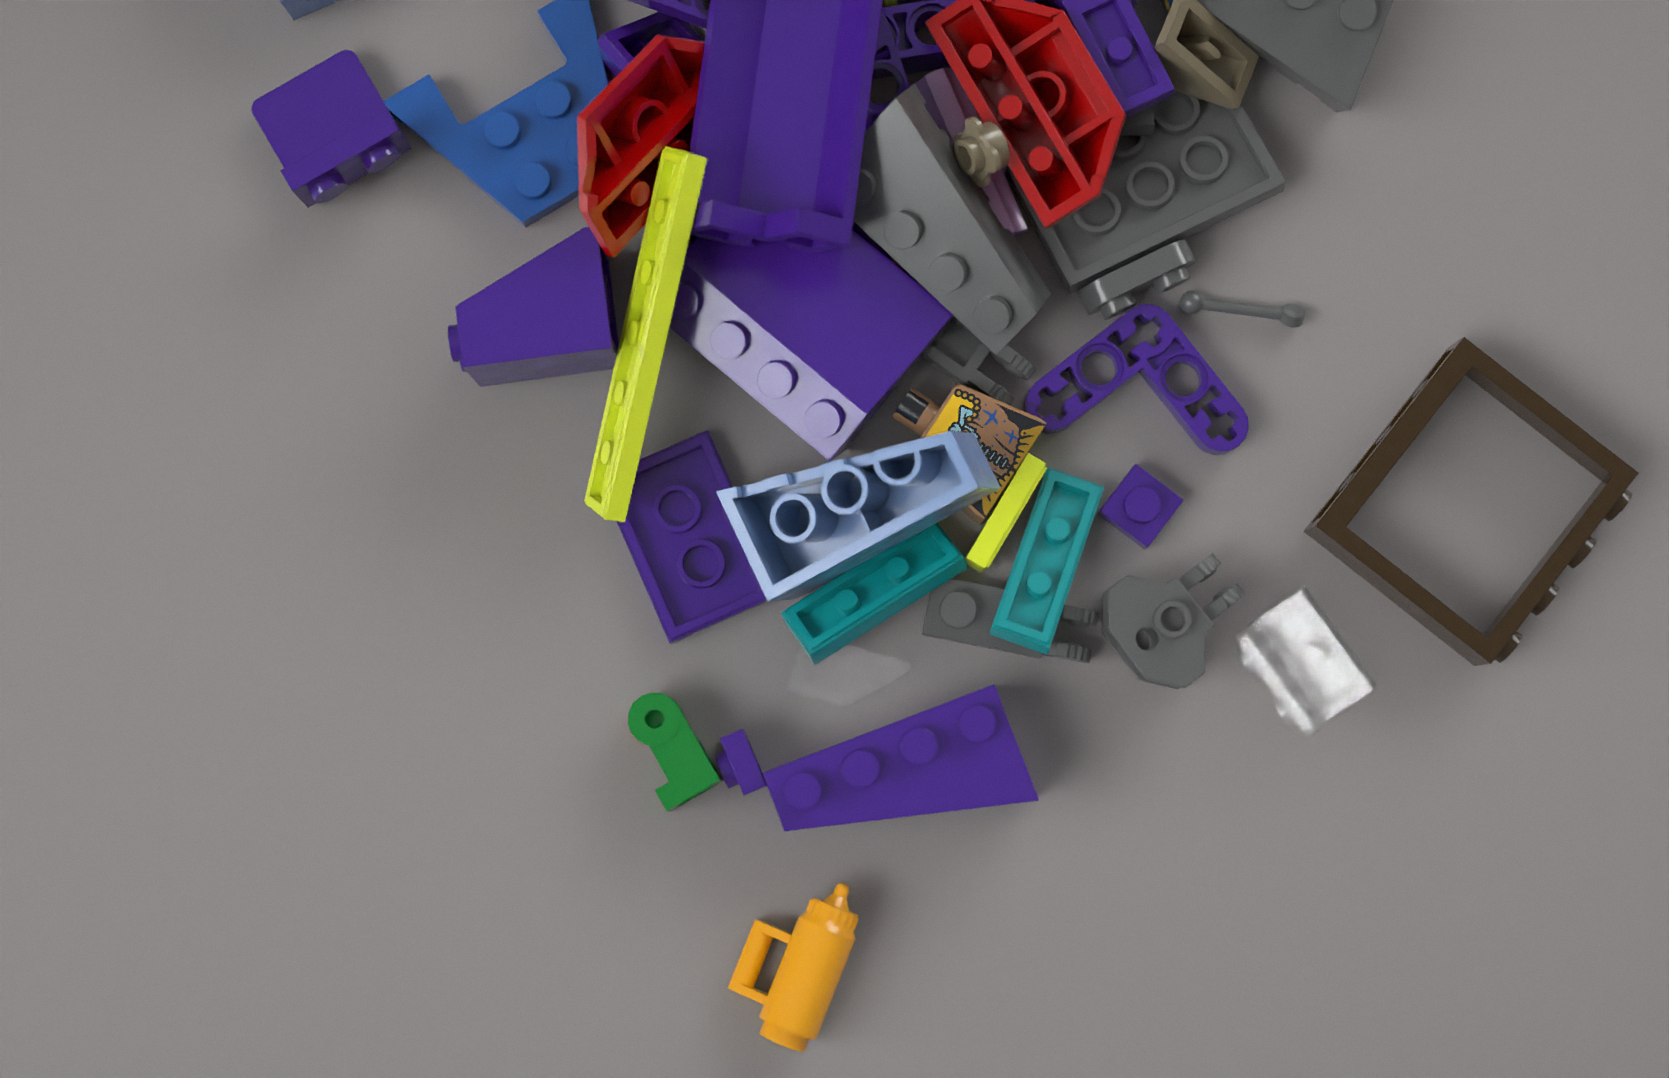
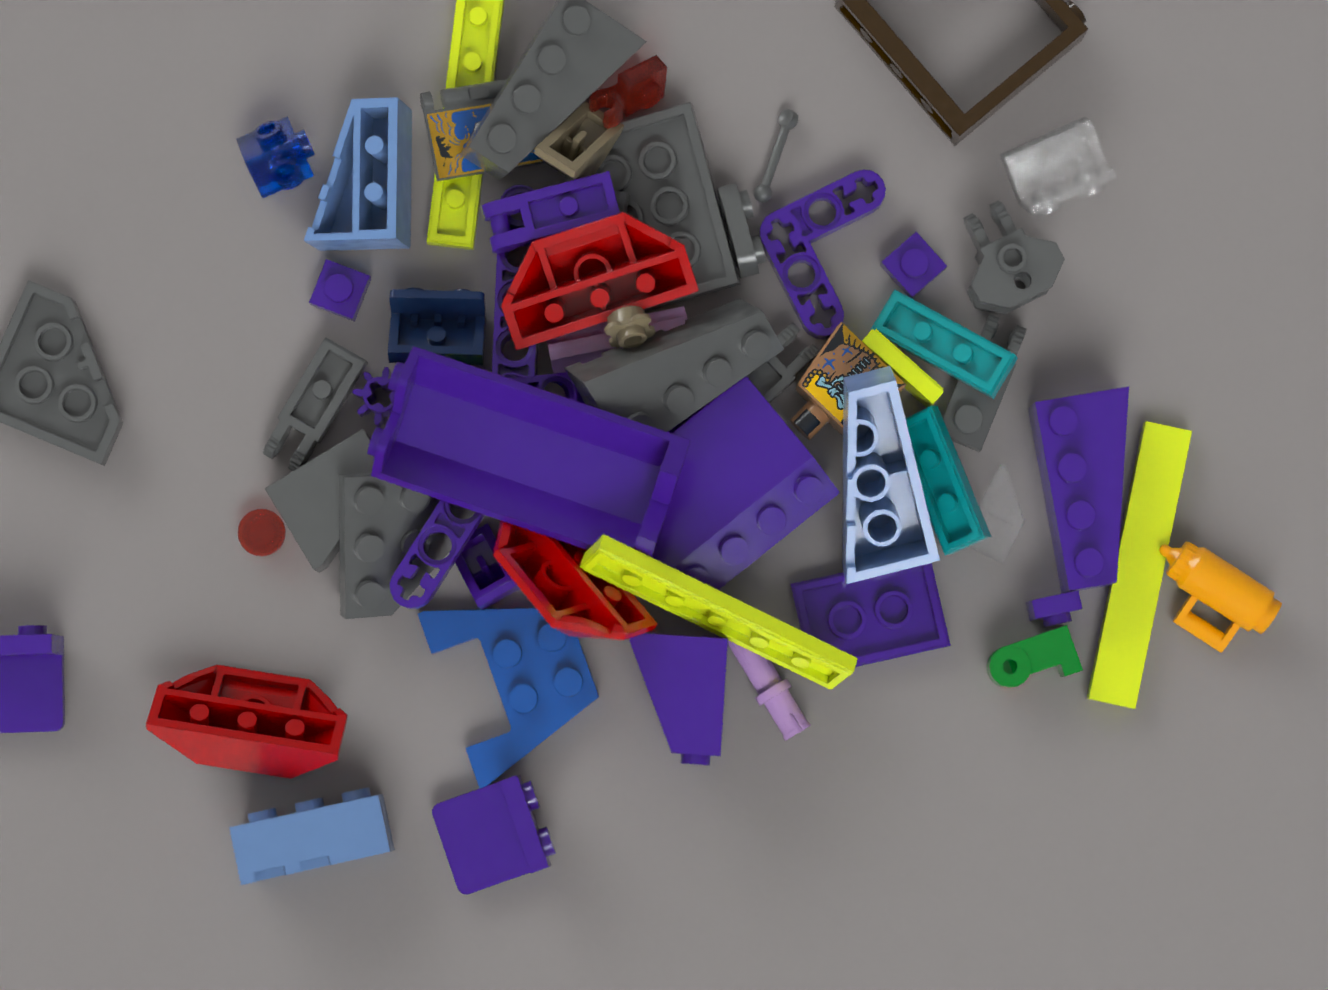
camera: 75 degrees left, 0 degrees up
none -> clear red plate [589,55,667,128]
none -> lavender pin [728,640,811,741]
none -> neon yellow tile [1086,421,1192,709]

